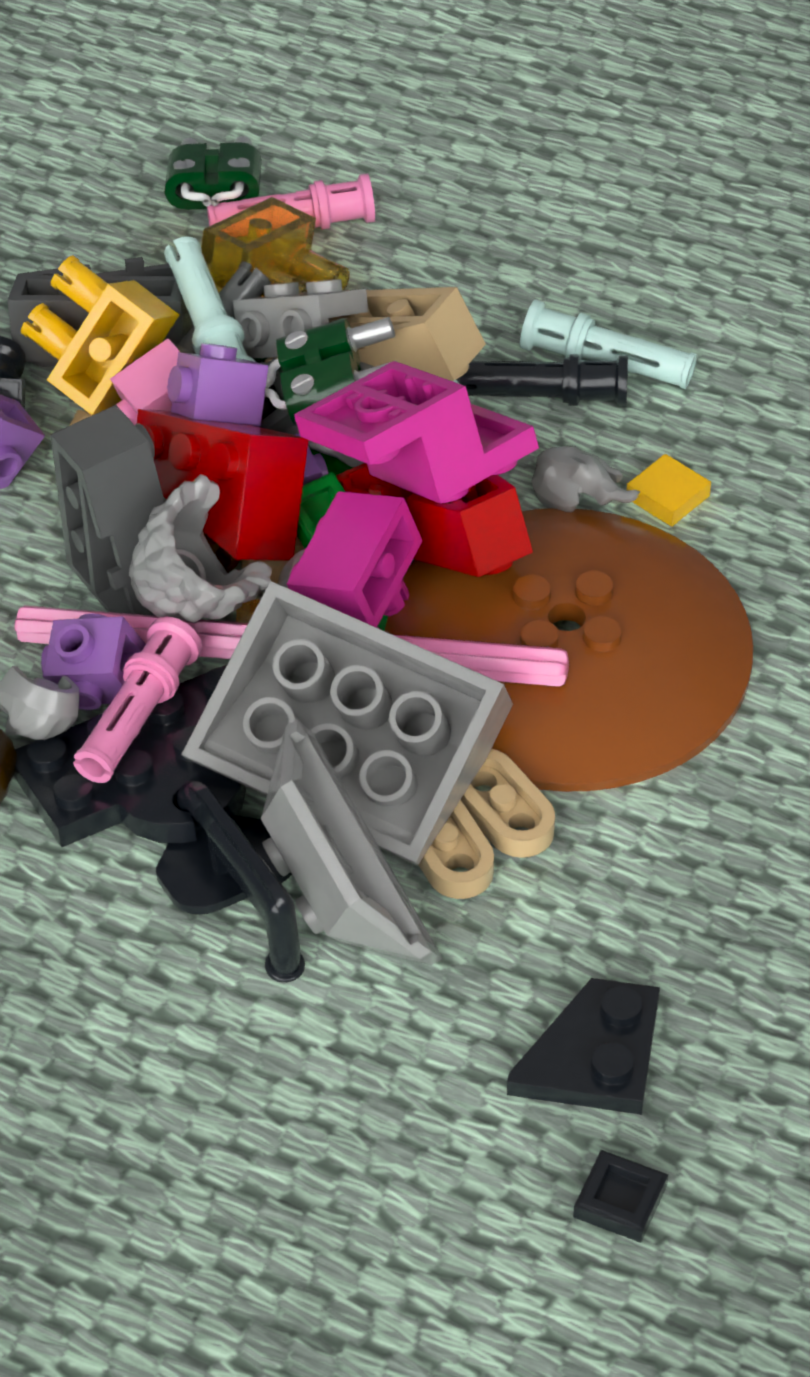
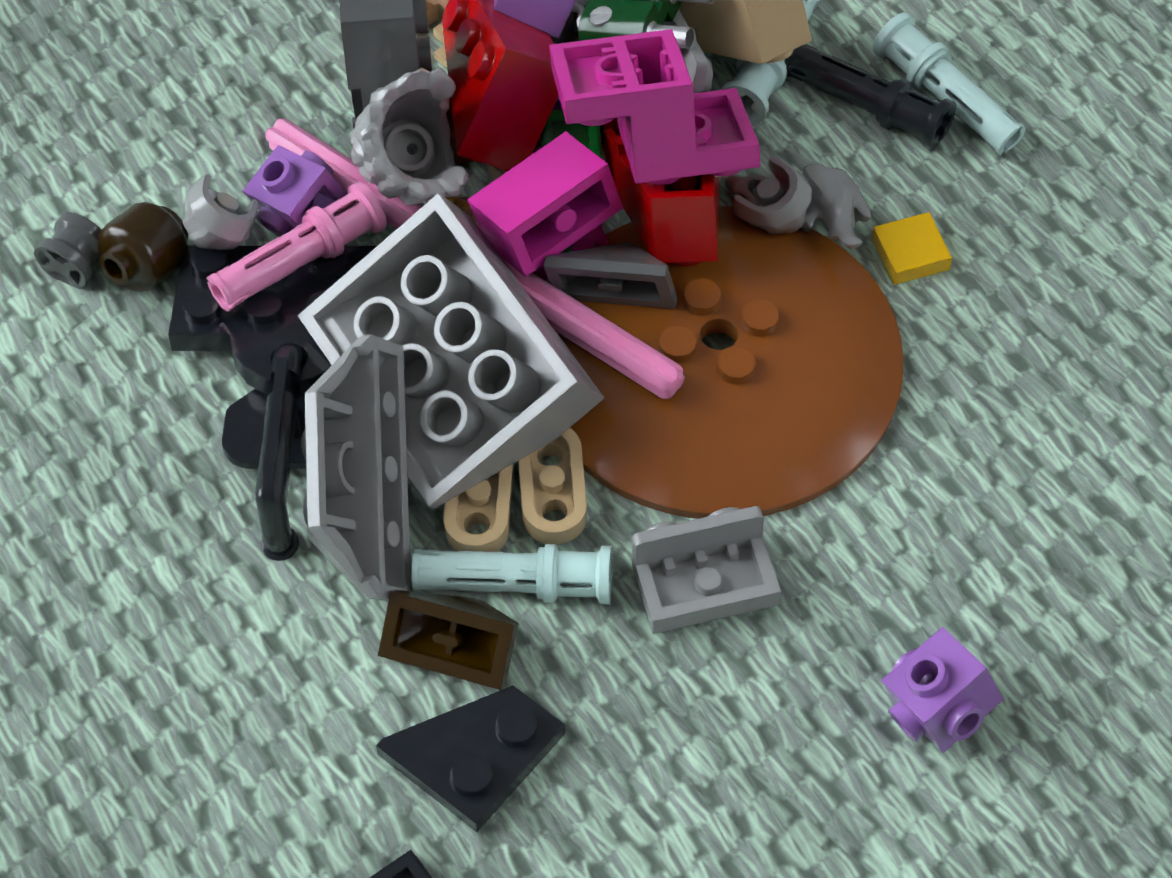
camera: 30 degrees right, 10 degrees up
none -> dark brown slope [378,590,518,690]
none -> light aqua pin [411,544,613,605]
none -> dark grey slope [543,242,678,309]
none -> light grey bracket [632,506,781,634]
none -> light grey piece [725,156,812,234]

